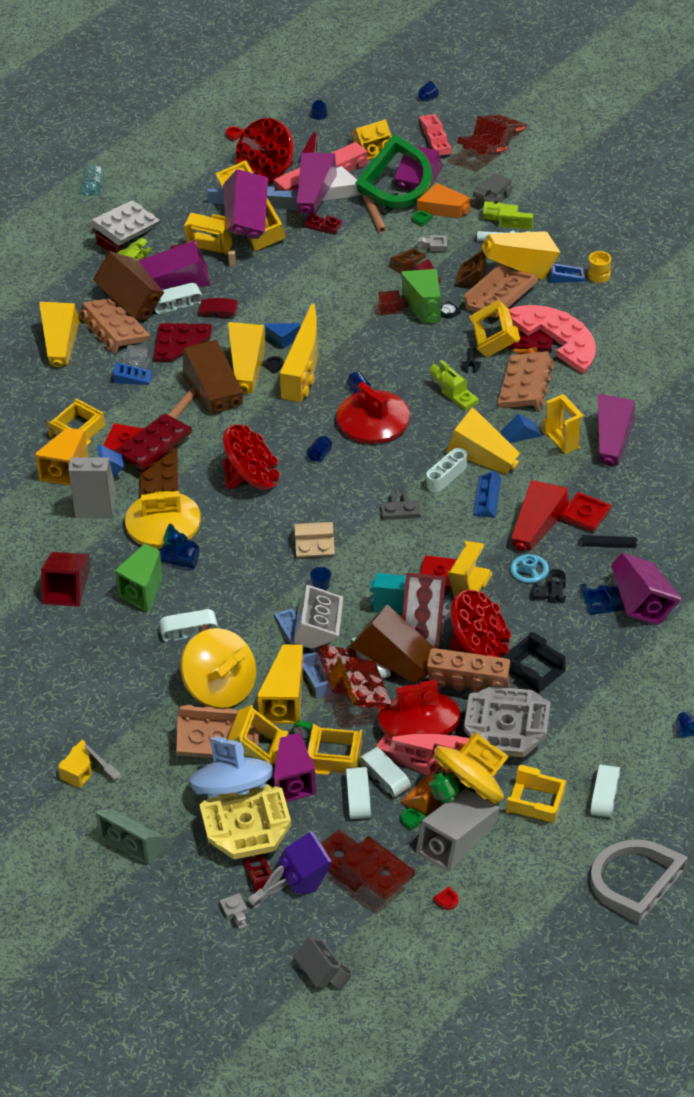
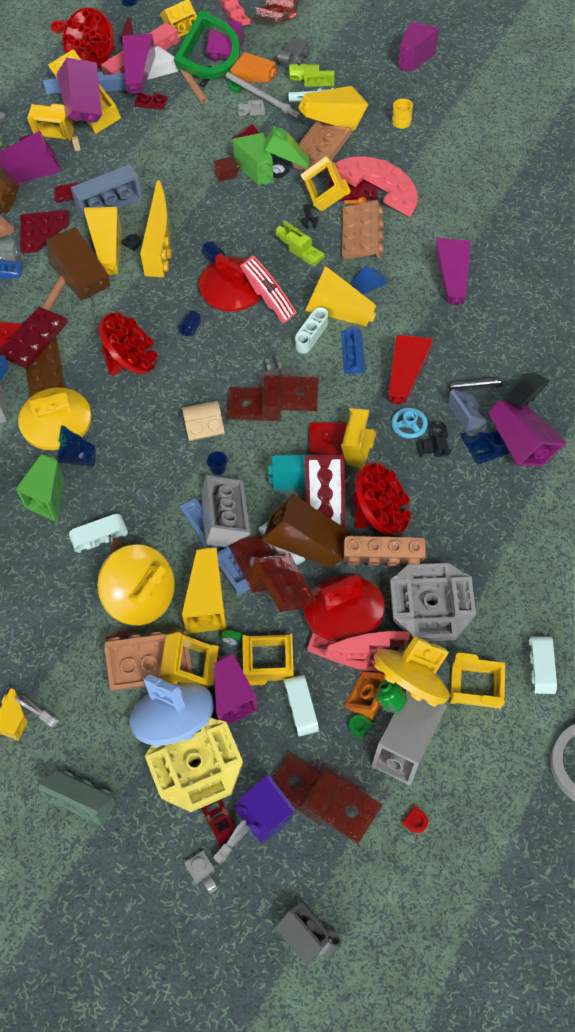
camera: 10 degrees left, 15 degrees up
light aqua beam [155,283,203,314] -> none
blue slope [265,323,301,349] -> none
light aqua beam [359,747,411,798] -> none
reddish brown slope [389,248,426,275] -> none
reddish brown slope [454,250,487,289] -> none
black piece [503,632,566,693] -> none
yellow piece [542,394,584,454] -> none
blue slope [547,263,585,283] -> none
red plate [560,492,611,533] -> none
none -> sand blue brick [71,164,142,222]
none -> light grey bar [226,72,301,119]
none -> clear red bracket [227,375,319,422]
none -> slope [240,255,297,323]
none -> bright green slope [265,126,309,169]
none -> magenta slope [398,22,439,71]
none -> sand blue slope [448,389,490,432]
none -> black slope [504,372,550,409]

